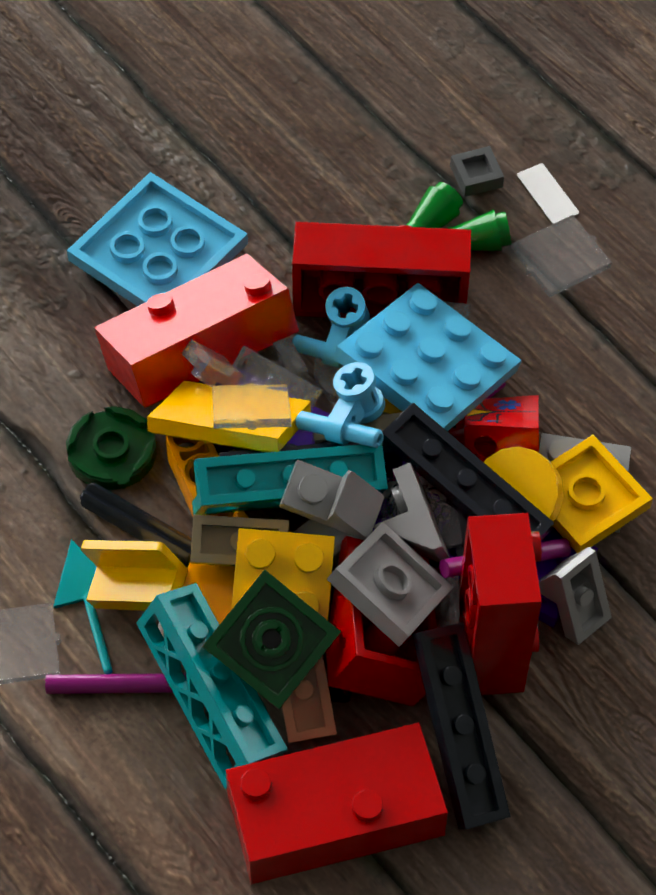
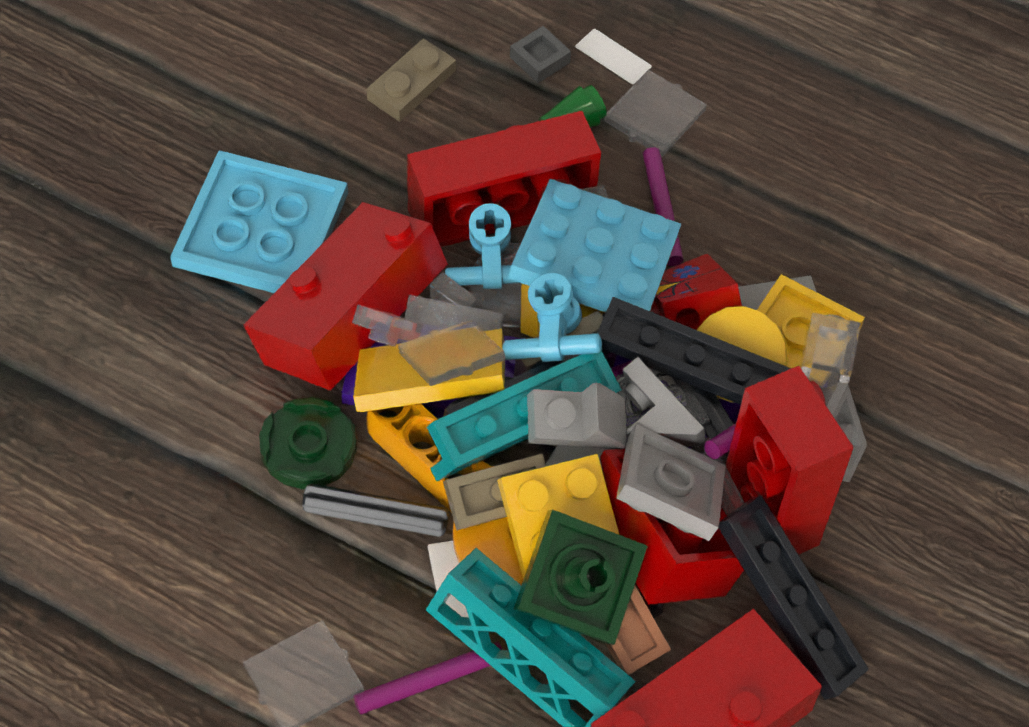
camera: 25 degrees left, 0 degrees up
teal piece [53,539,113,674] -> none
yellow panel [80,540,188,611] -> none
green cone [406,182,463,228] -> none
none -> dark tan plate [367,38,456,122]
none -> magenta bar [643,147,684,266]
none -> clear brick [800,313,861,392]

